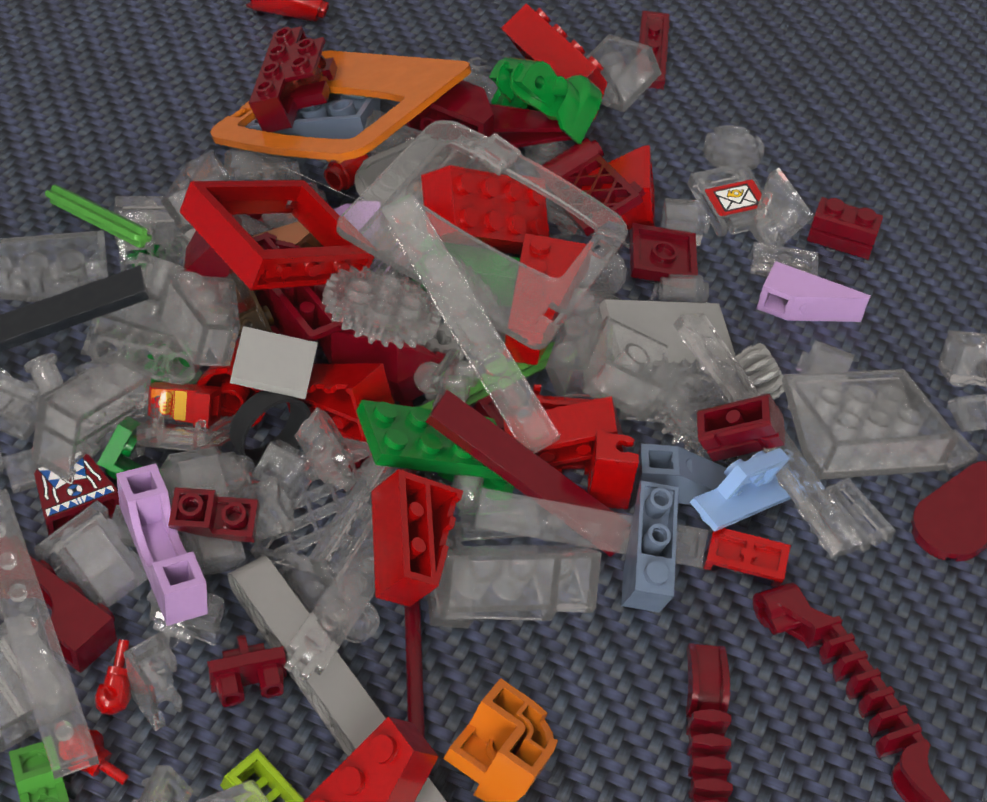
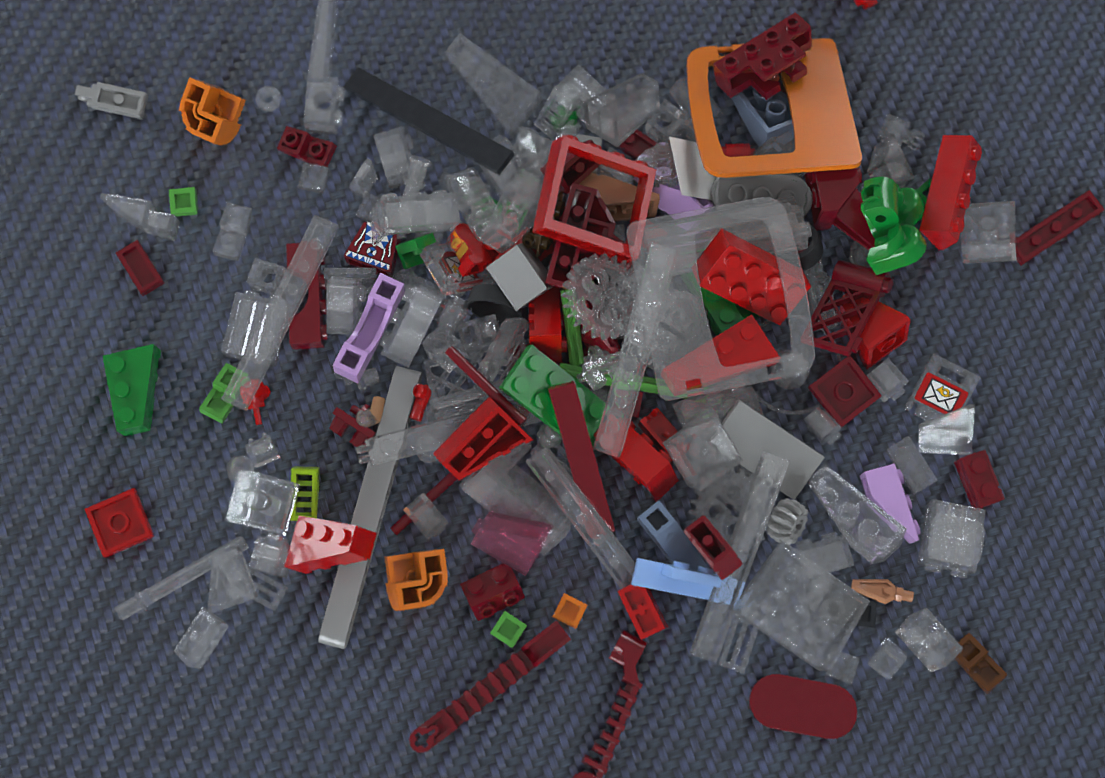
camera: 55 degrees right, 30 degrees up
bright green axle [45,184,152,248] -> none
red piece [94,639,132,715] -> none
clear hinge [123,631,183,731] -> none
dark red slope [168,487,260,543] -> none
clear tile [473,133,521,176] -> none
red hinge [587,429,639,510] -> none
sand blue slope [621,481,679,613] -> none
clear tile [703,125,764,172] -> none
none -> arm [356,396,386,428]
none -> clear brick [403,493,448,540]
none -> red arm [409,383,432,422]
none -> dark red bar [445,346,527,426]
none -> dark red bracket [460,561,525,621]
none -> clear pink slope [471,512,553,576]
none -> bright green plate [490,611,527,648]
none -> orange tile [552,593,588,629]
none -> bright green axle [560,289,584,366]
none -> clear wedge [807,464,907,564]
none -> nougat piece [850,579,914,604]
none -> clear brick [917,499,986,578]

